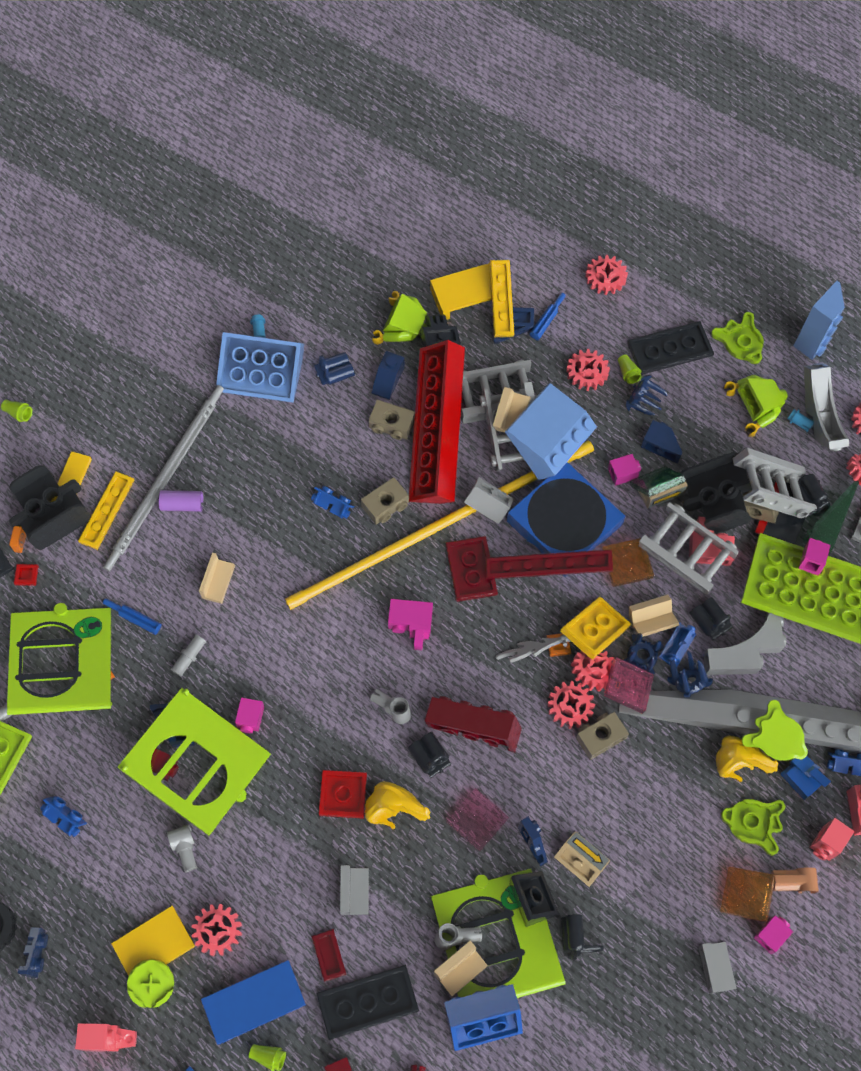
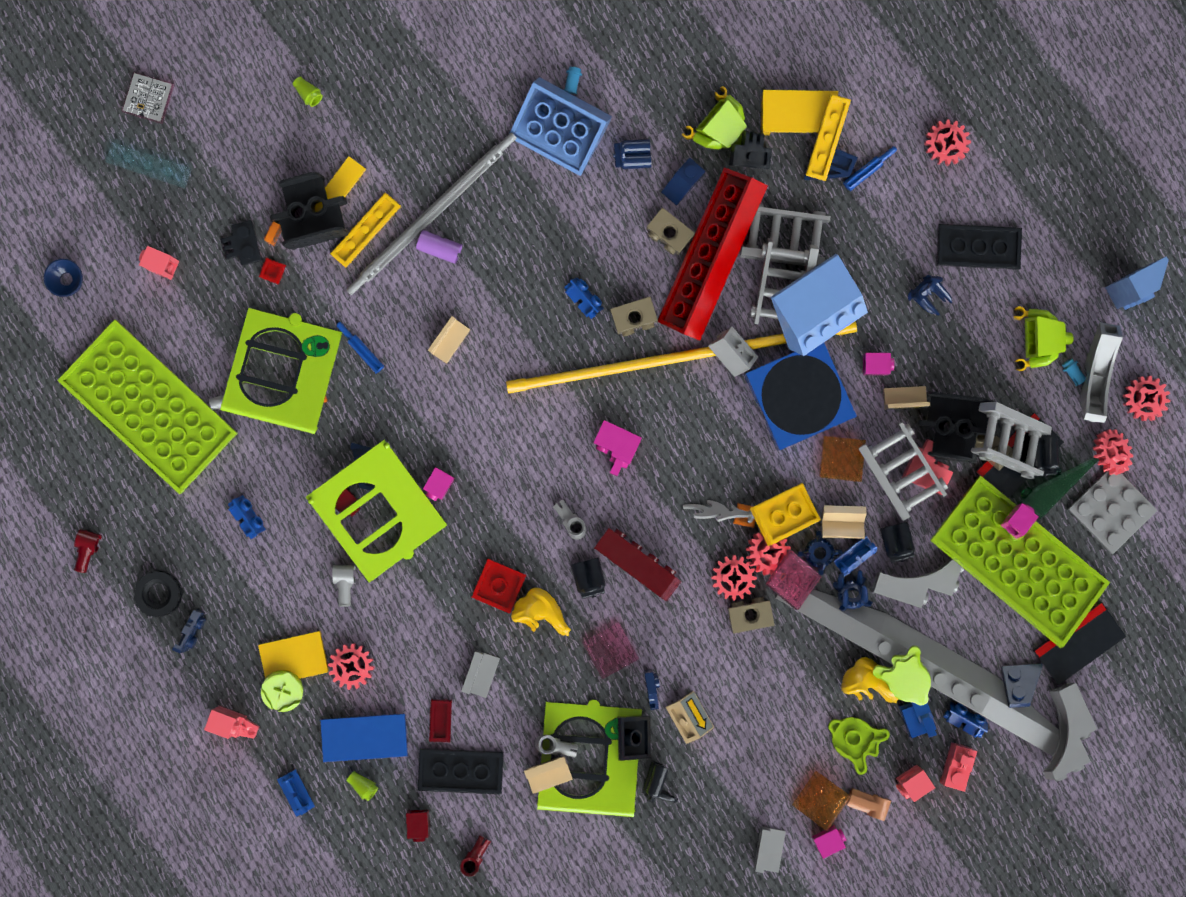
camera: 20 degrees right, 20 degrees up
light grey pin [170,634,206,677] -> none
blue slope [444,984,523,1051] -> none
dark red tile [445,536,498,602] -> none
dark red tile [485,549,613,580] -> none
tan panel [493,387,531,433] -> none
coral gear [566,349,610,391] -> none
lime cone [617,354,642,384] -> none
tile [630,466,685,497] -> none
dark blue slope [641,420,682,464] -> none
lime tile [711,312,764,364] -> none

